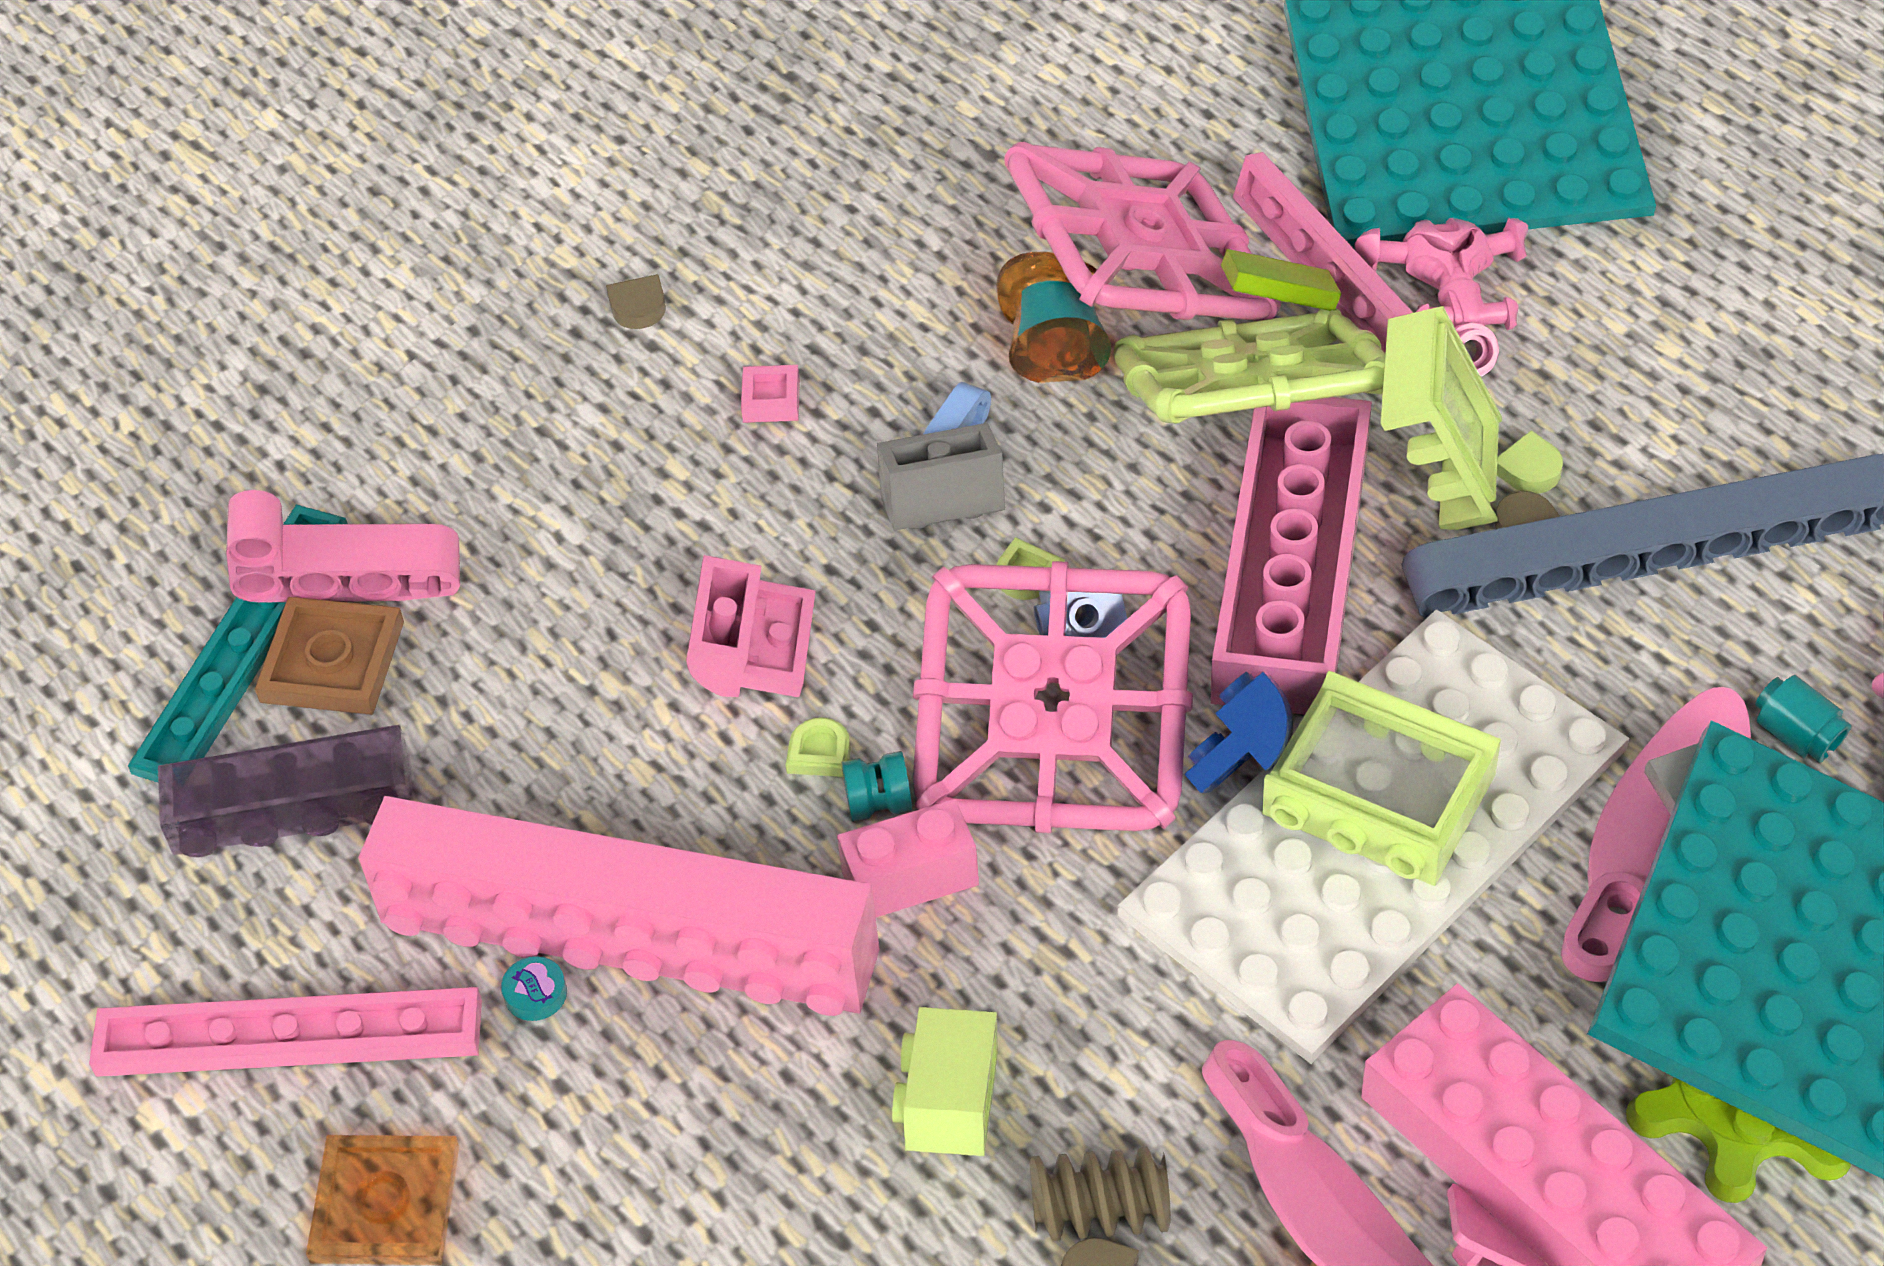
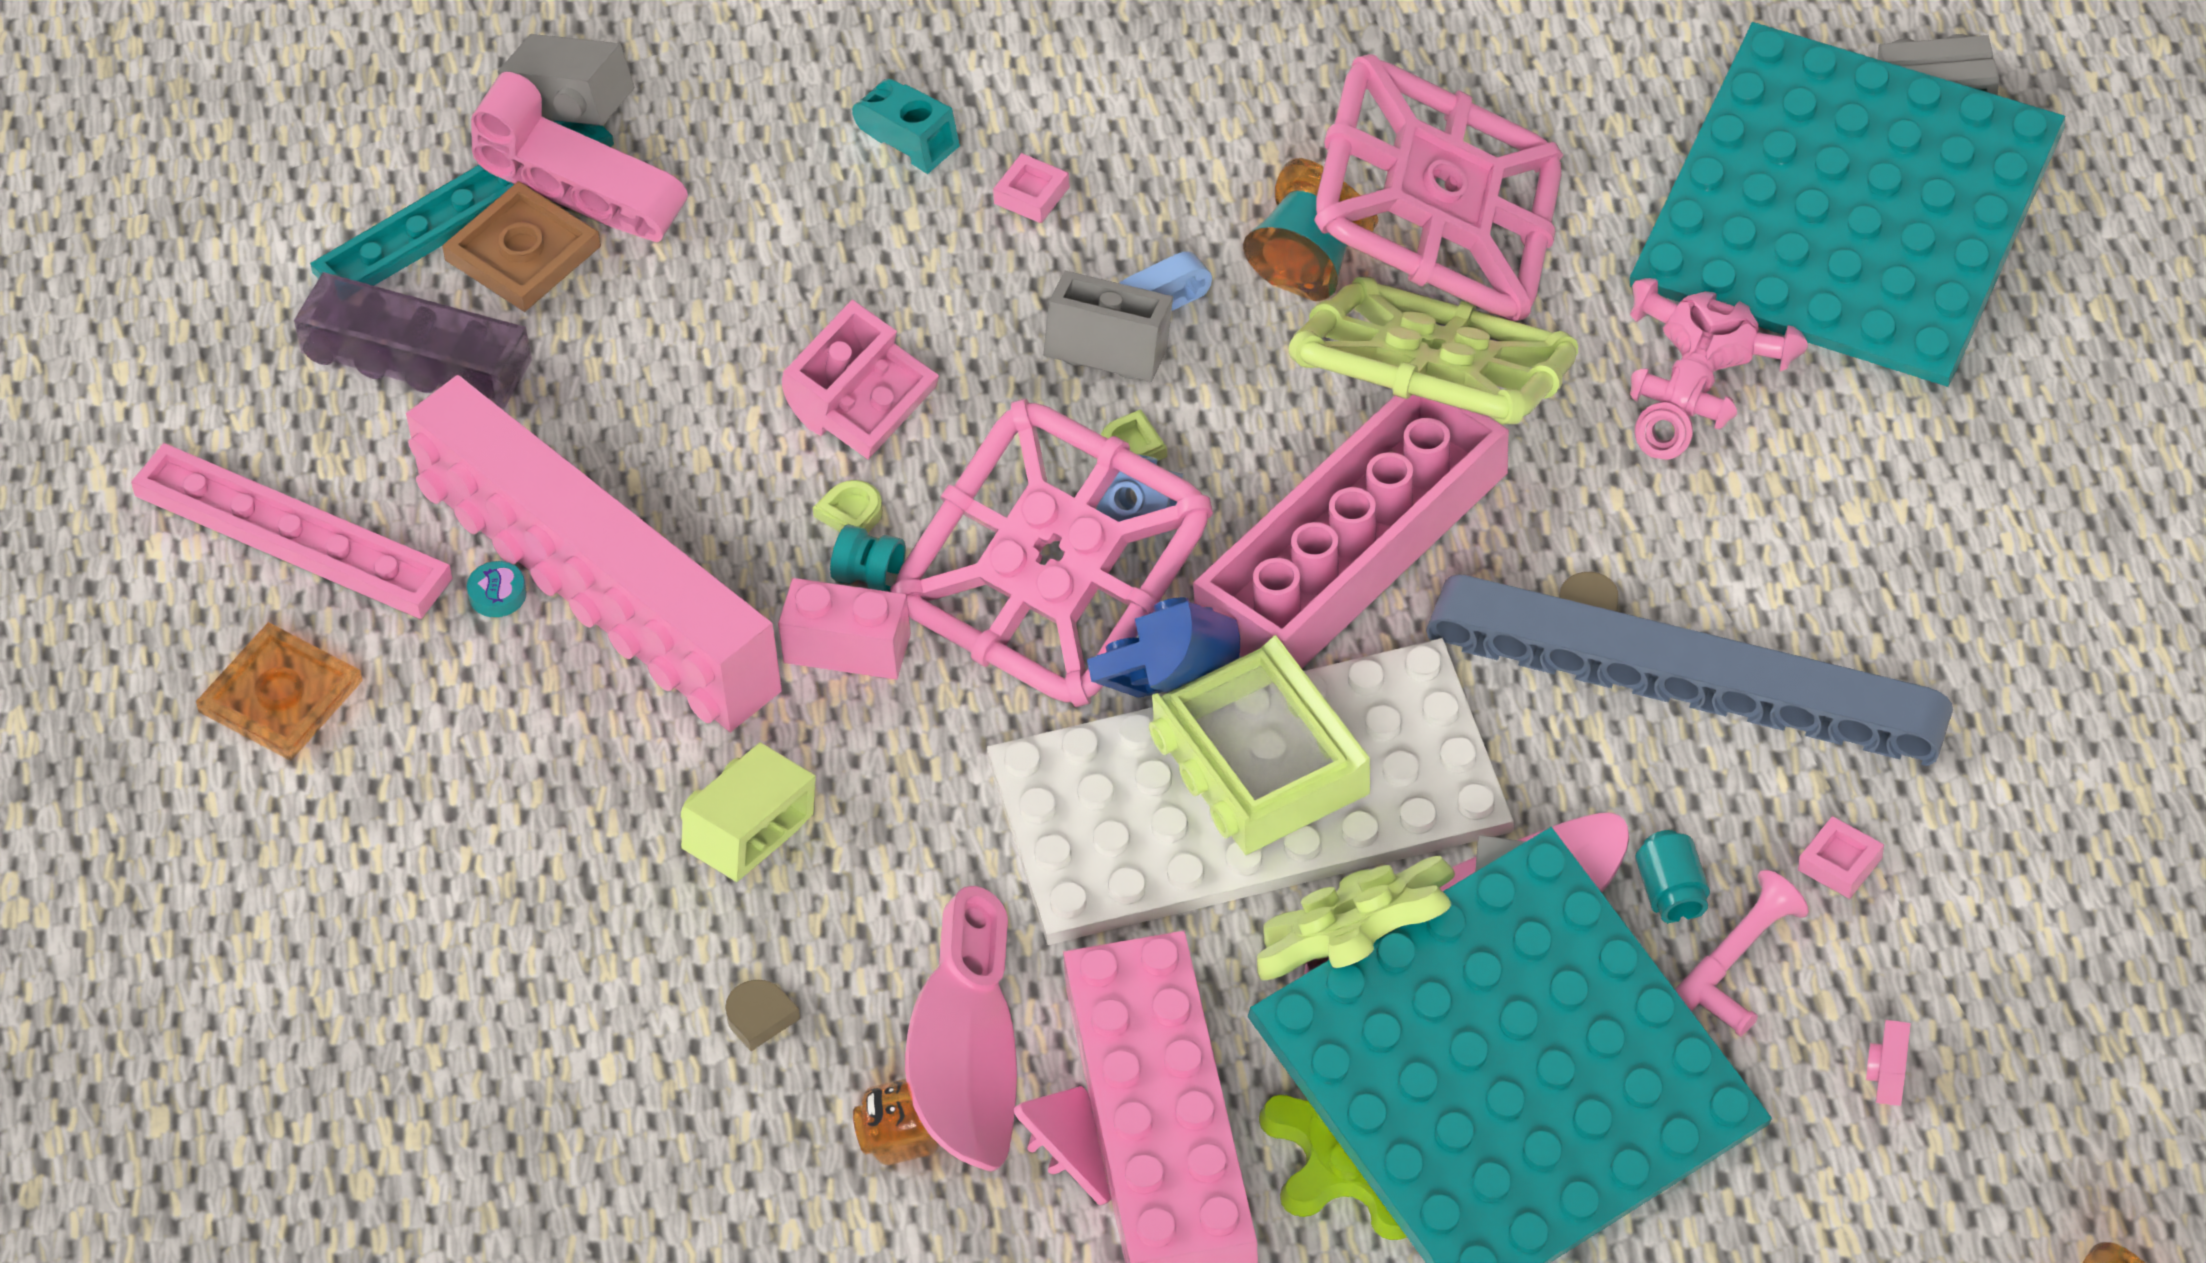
camera: 30 degrees right, 0 degrees up
dark tan tile [606,274,666,329] -> none
dark tan piece [1030,1147,1171,1242] -> none
lime tile [1221,249,1342,311] -> none
bright pink plate [1233,152,1413,353] -> none
yellowish green window [1380,306,1502,530] -> none
yellowish green tile [1497,430,1563,494] -> none
none -> light grey brick [498,34,635,126]
none -> teal leg [852,79,960,174]
none -> yellowish green plate [1257,856,1455,980]

